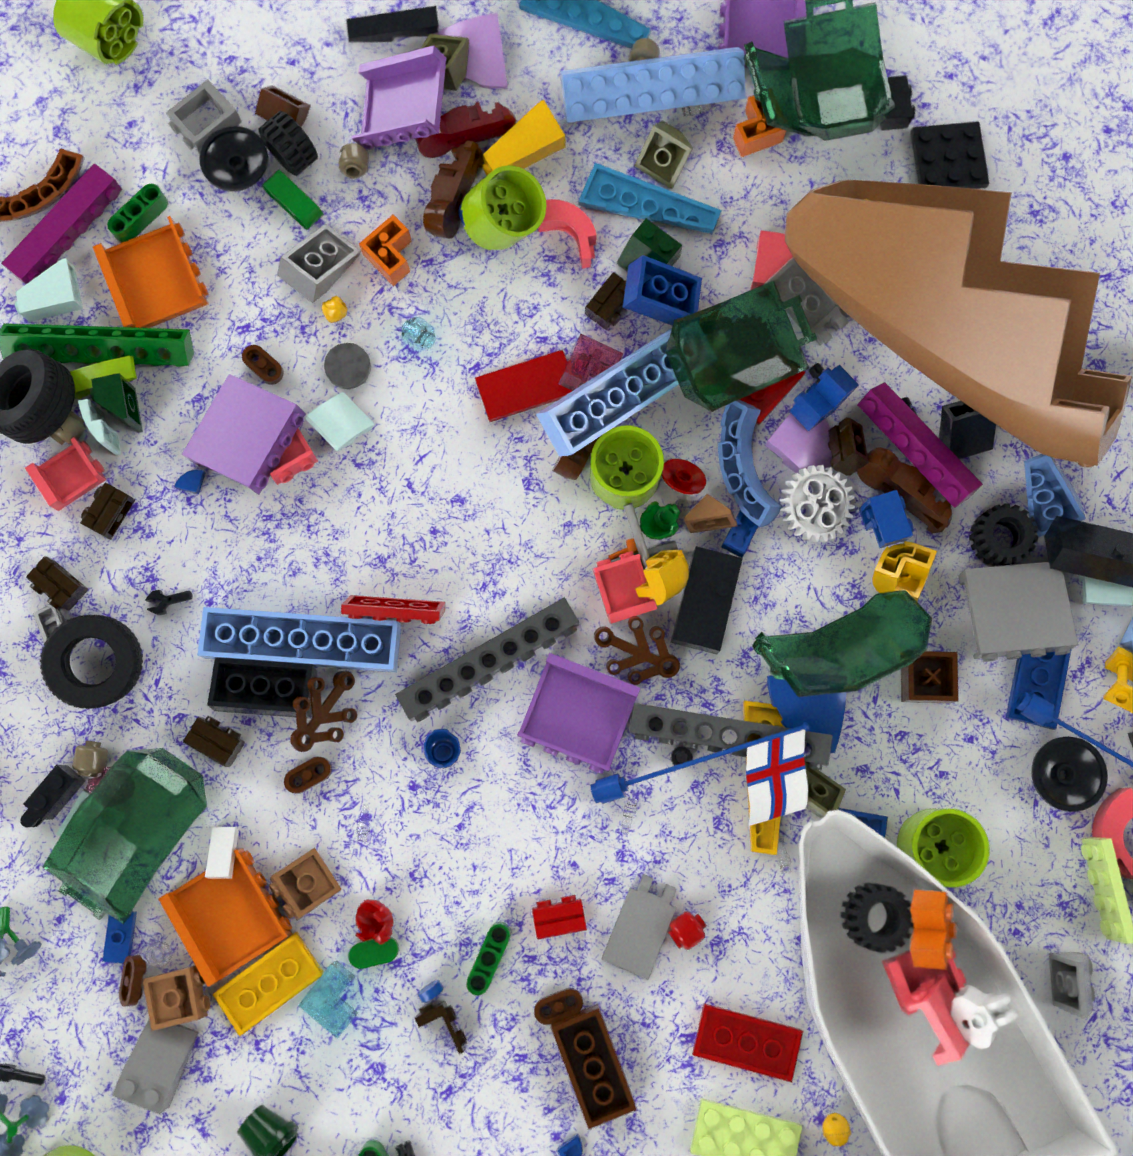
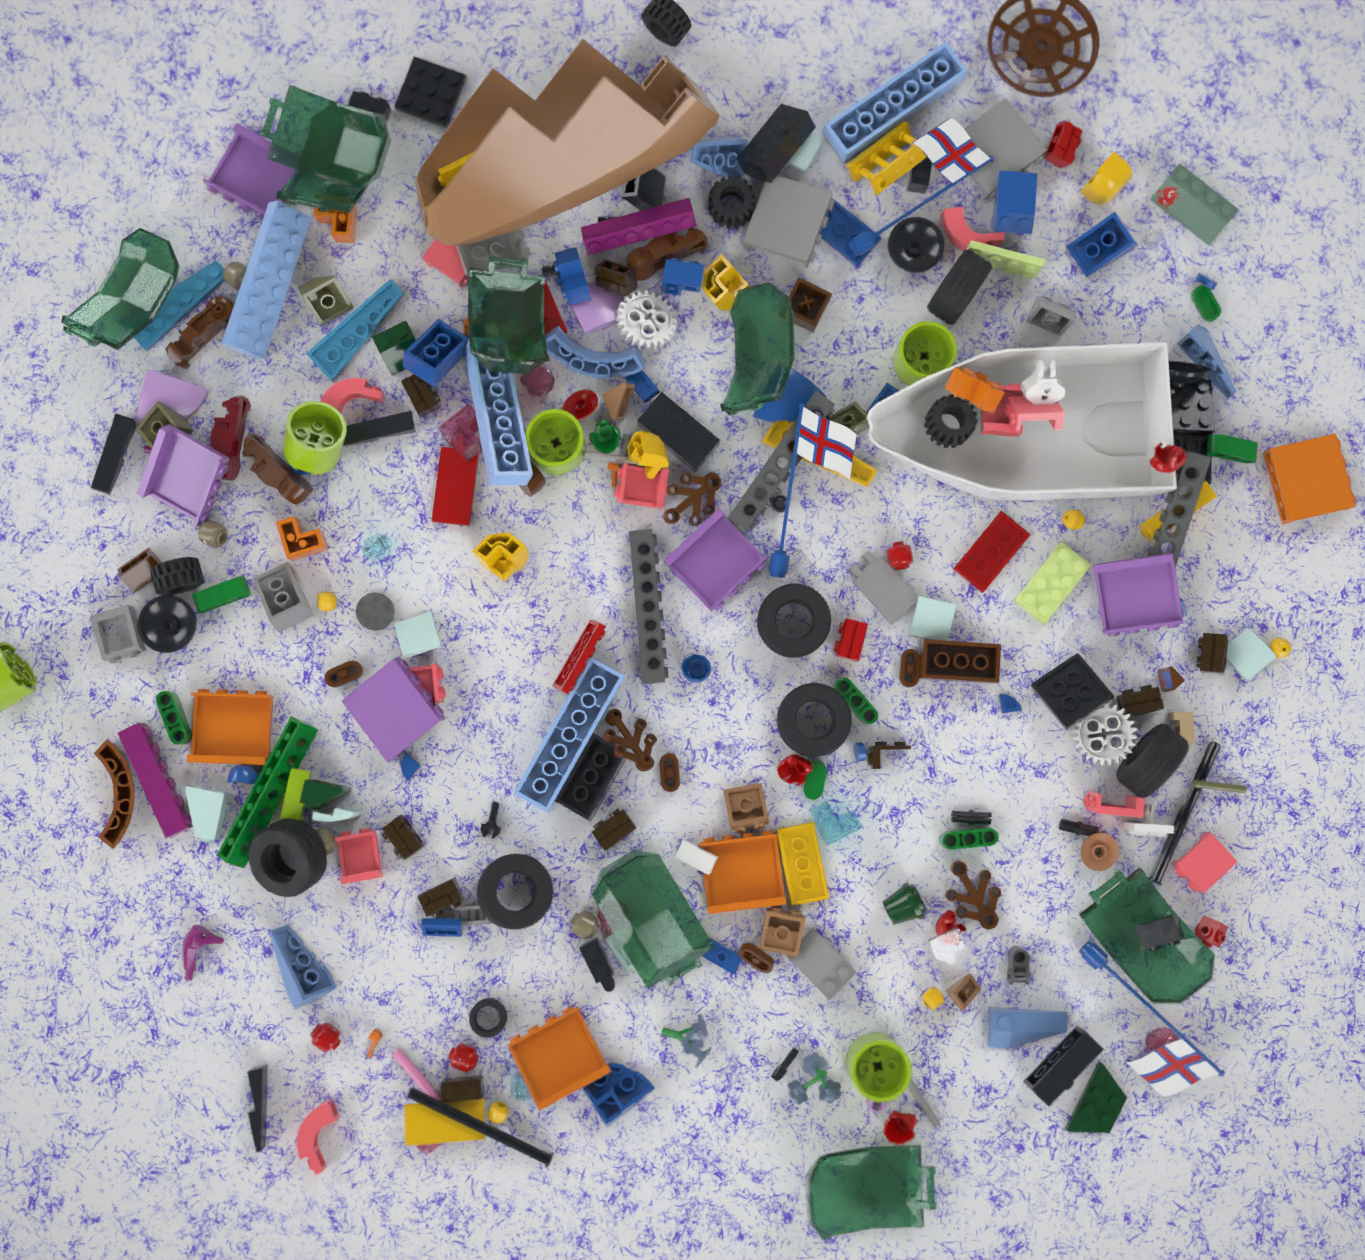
camera: 70 degrees left, 5 degrees up
yellow slope [482,99,566,176] -> none
none -> reddish brown piece [165,296,235,369]
none -> blue hair [227,764,259,784]
none -> black slope [343,411,416,447]
none -> blue plate [421,918,463,937]
none -> yellow brick [472,532,529,582]
none -> clear pink hair [520,365,555,396]
none -> black tyre [757,583,832,658]
none -> black tyre [777,683,852,757]
none -> light aqua slope [909,596,956,641]
none -> black tyre [927,250,993,325]

